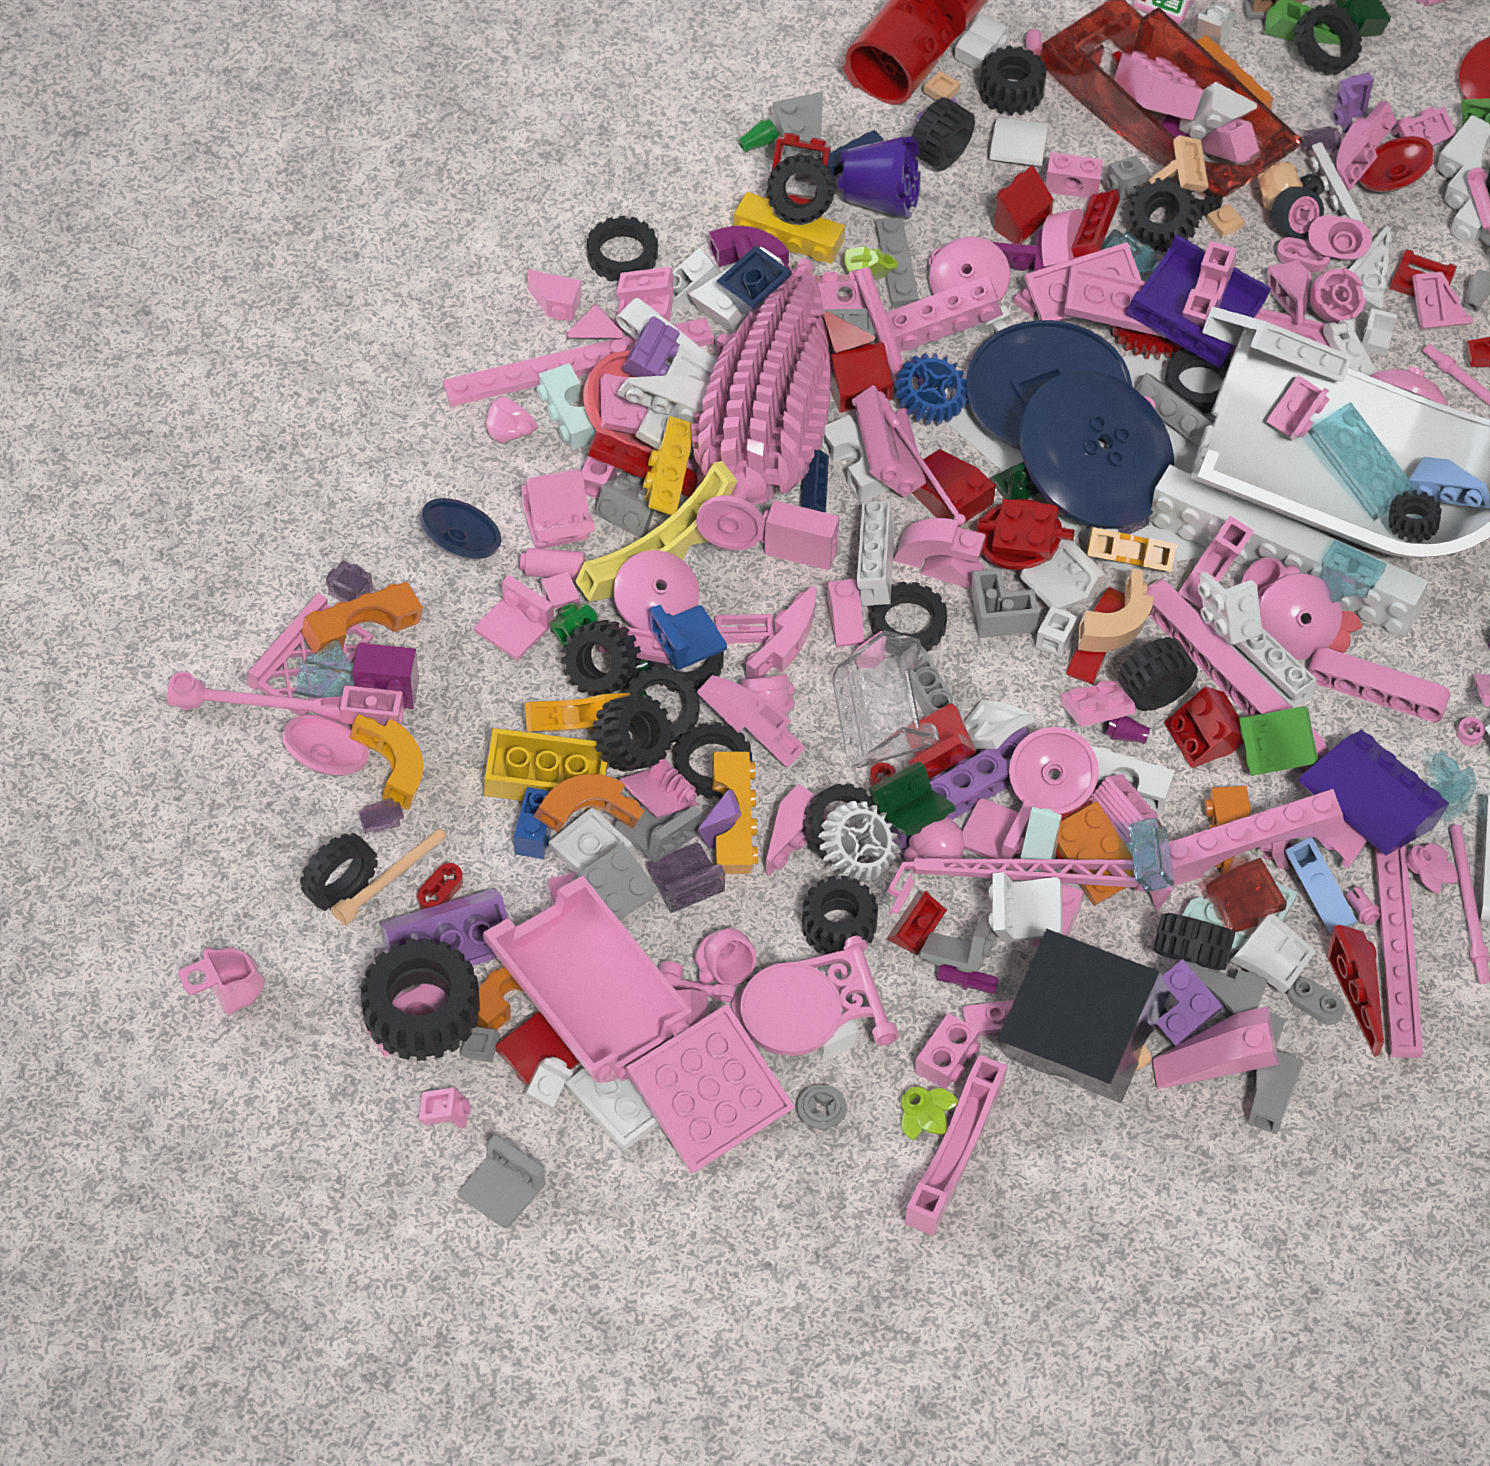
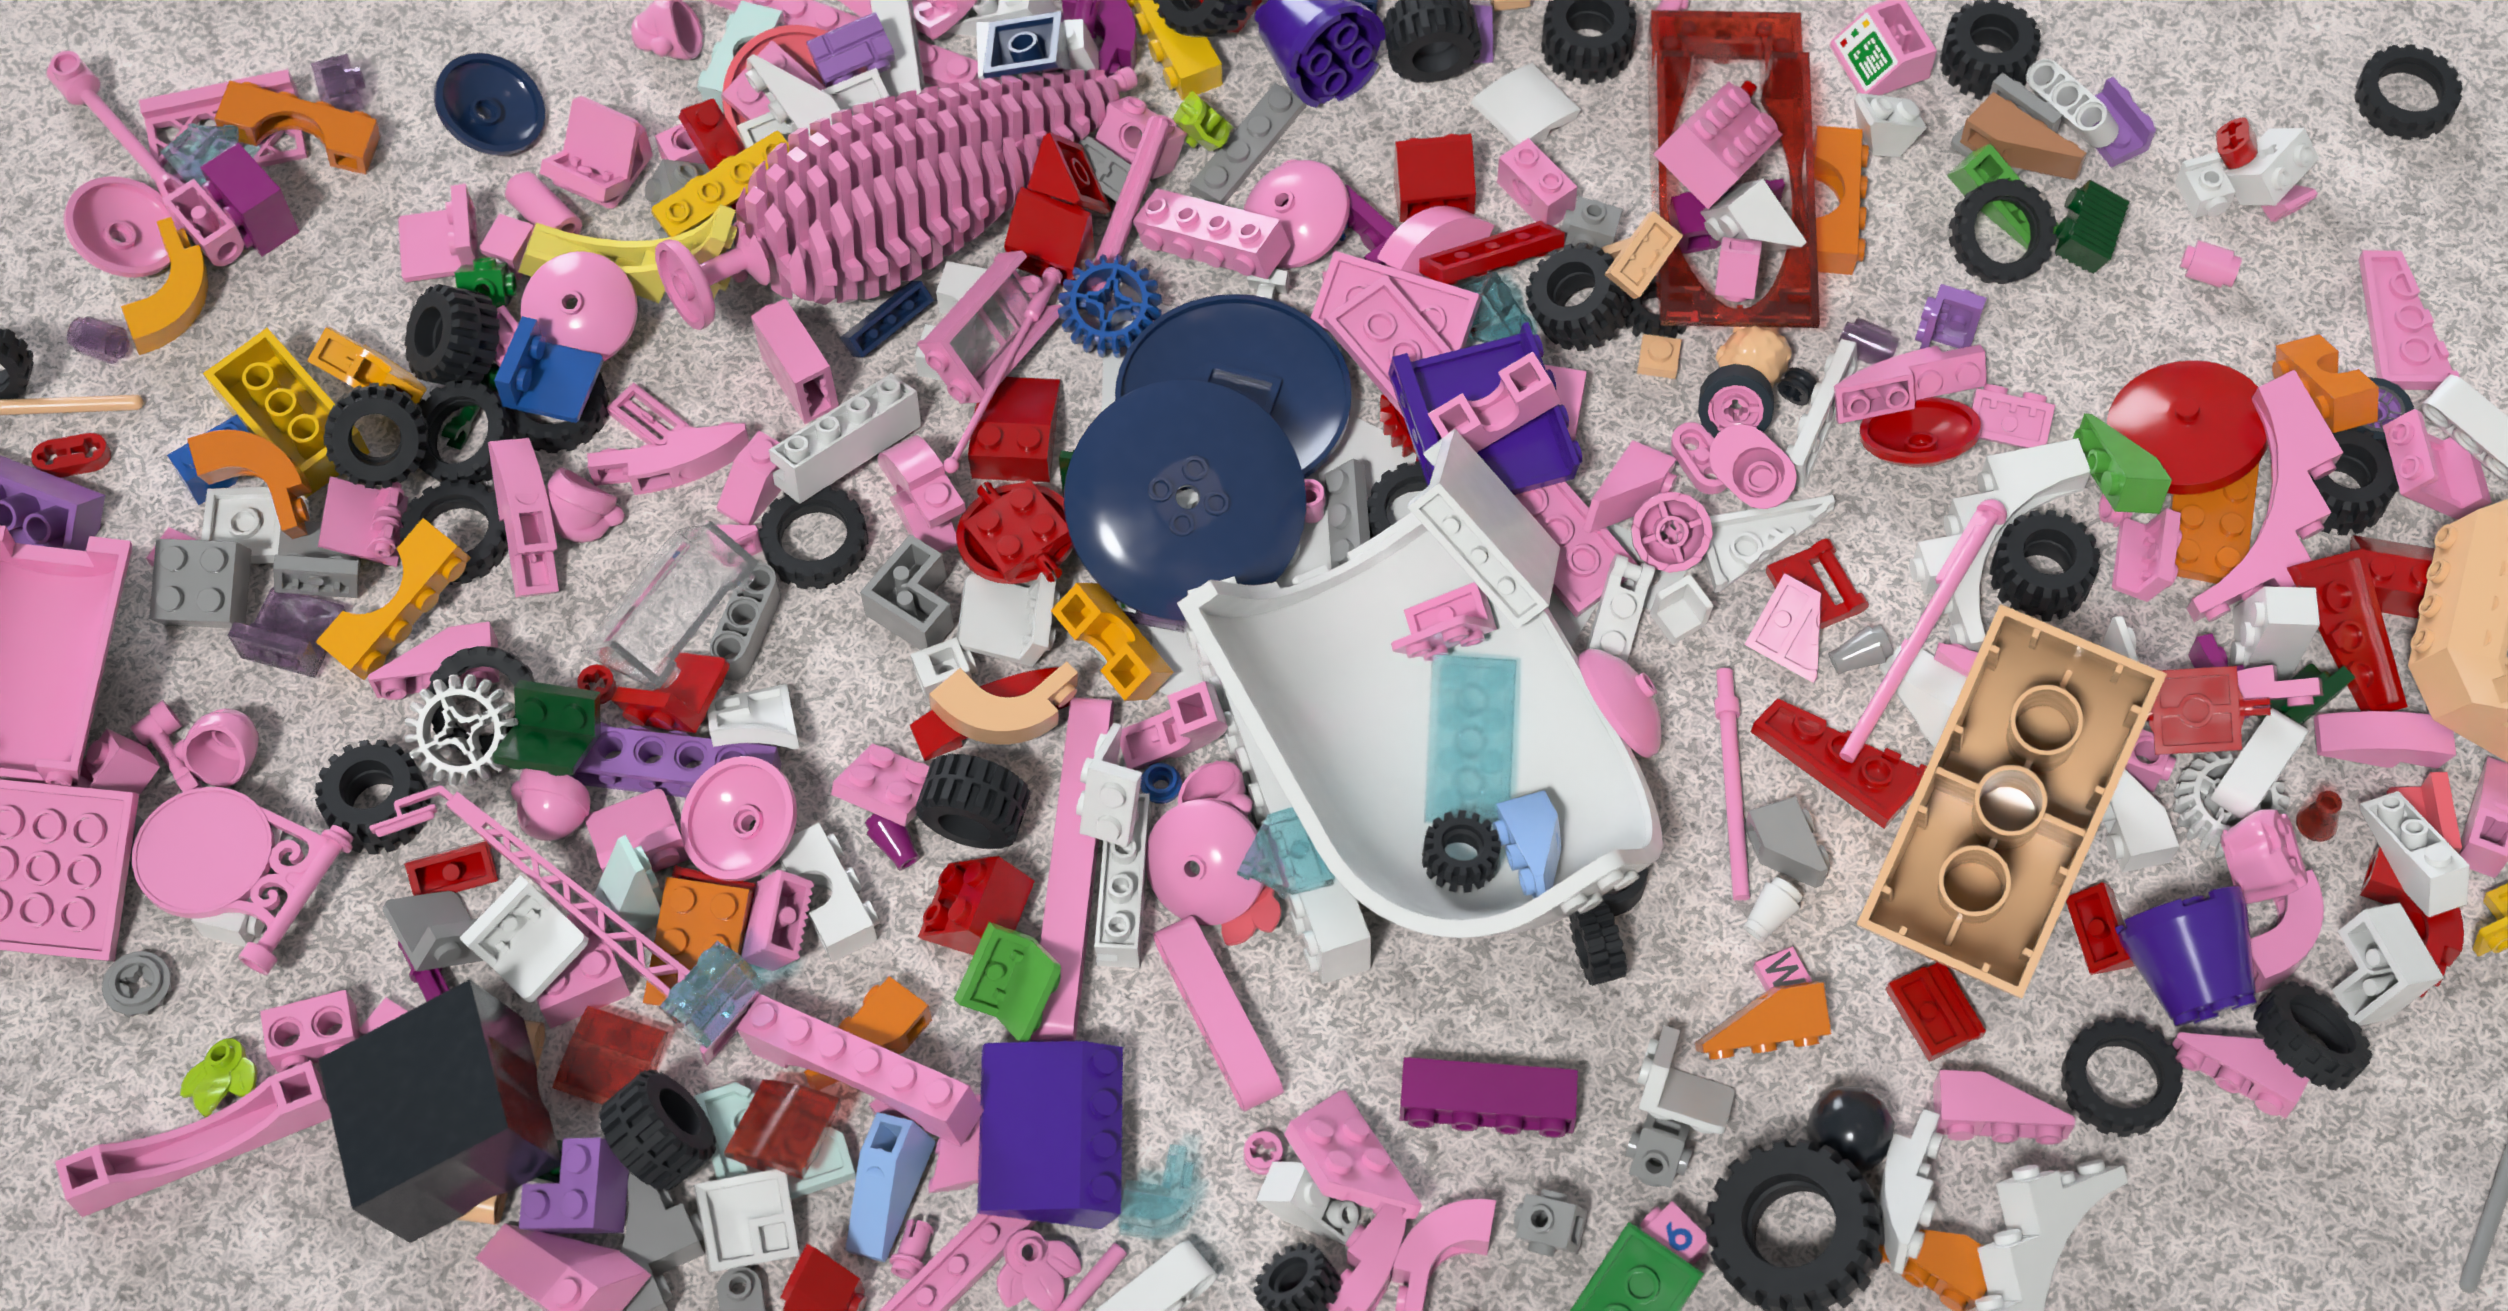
camera: 45 degrees right, 5 degrees up
medium lavender slope [698,790,742,848] -> none
none -> clear red slope [552,1006,668,1105]

